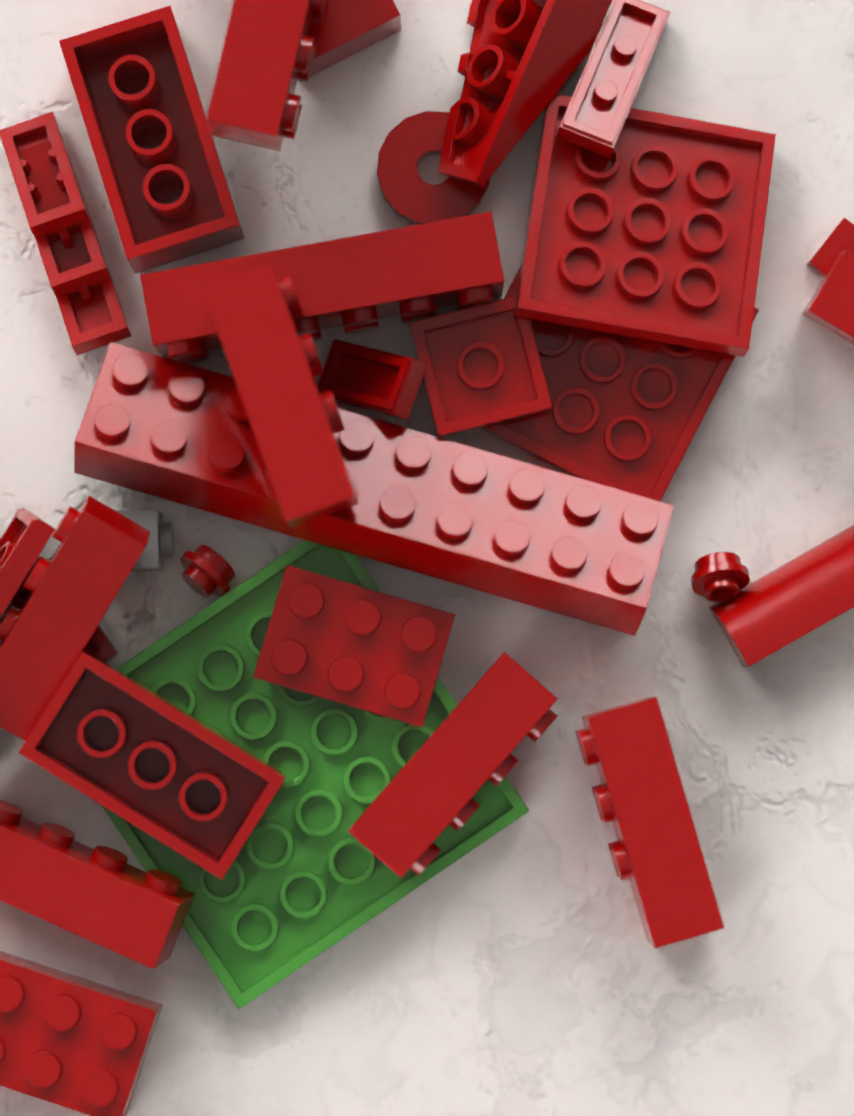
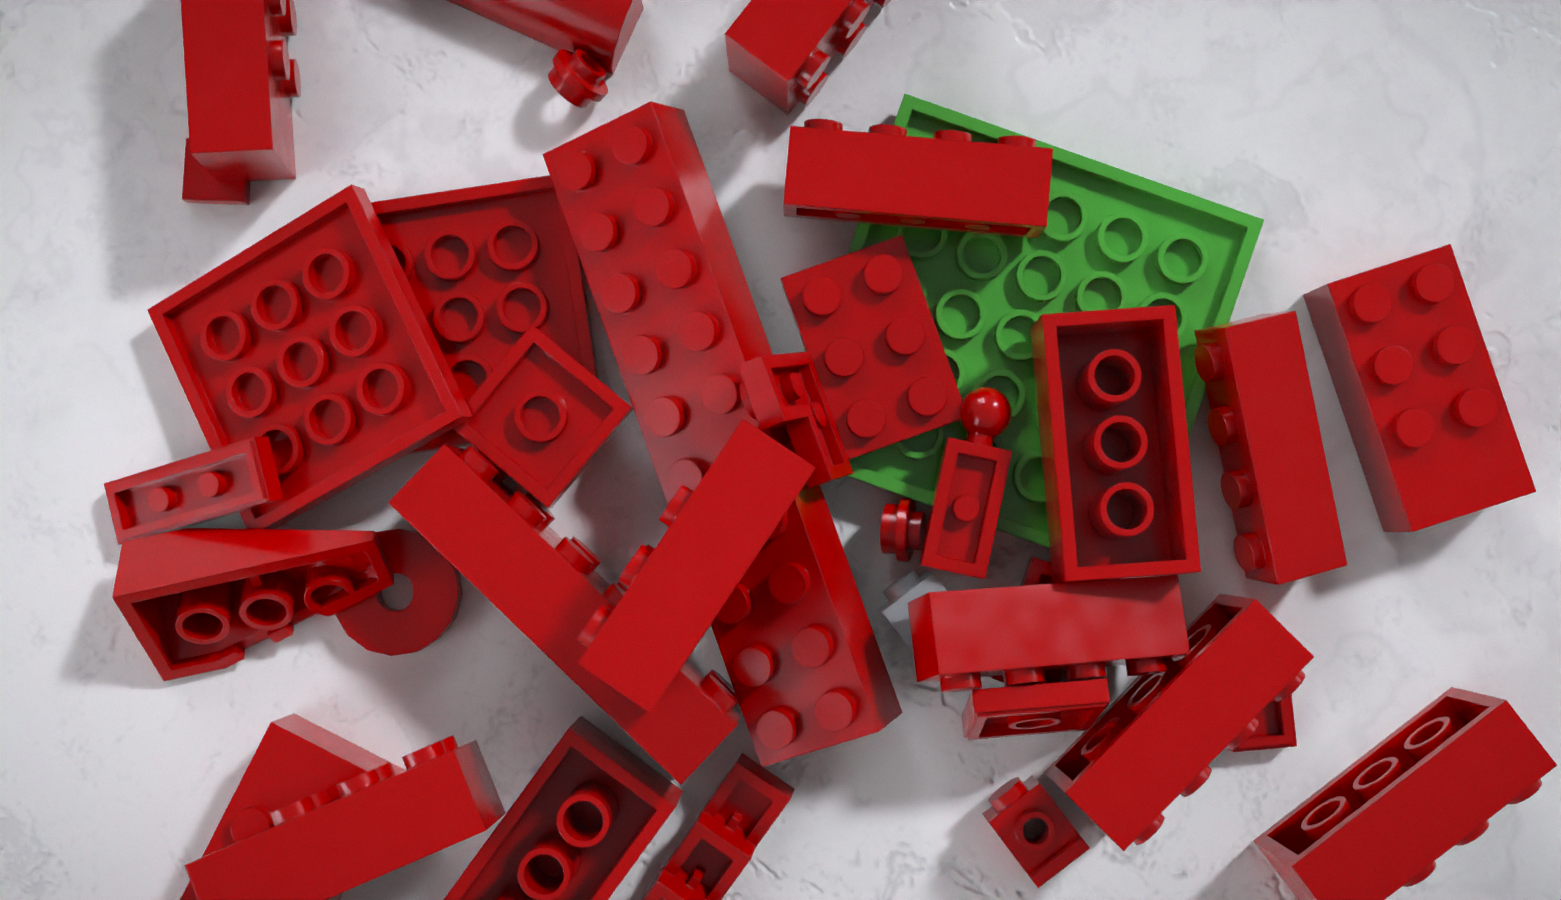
camera: 125 degrees left, 0 degrees up
red tile [317,339,427,420] -> none
none -> red plate [737,351,853,489]
none -> red plate [919,387,1012,579]

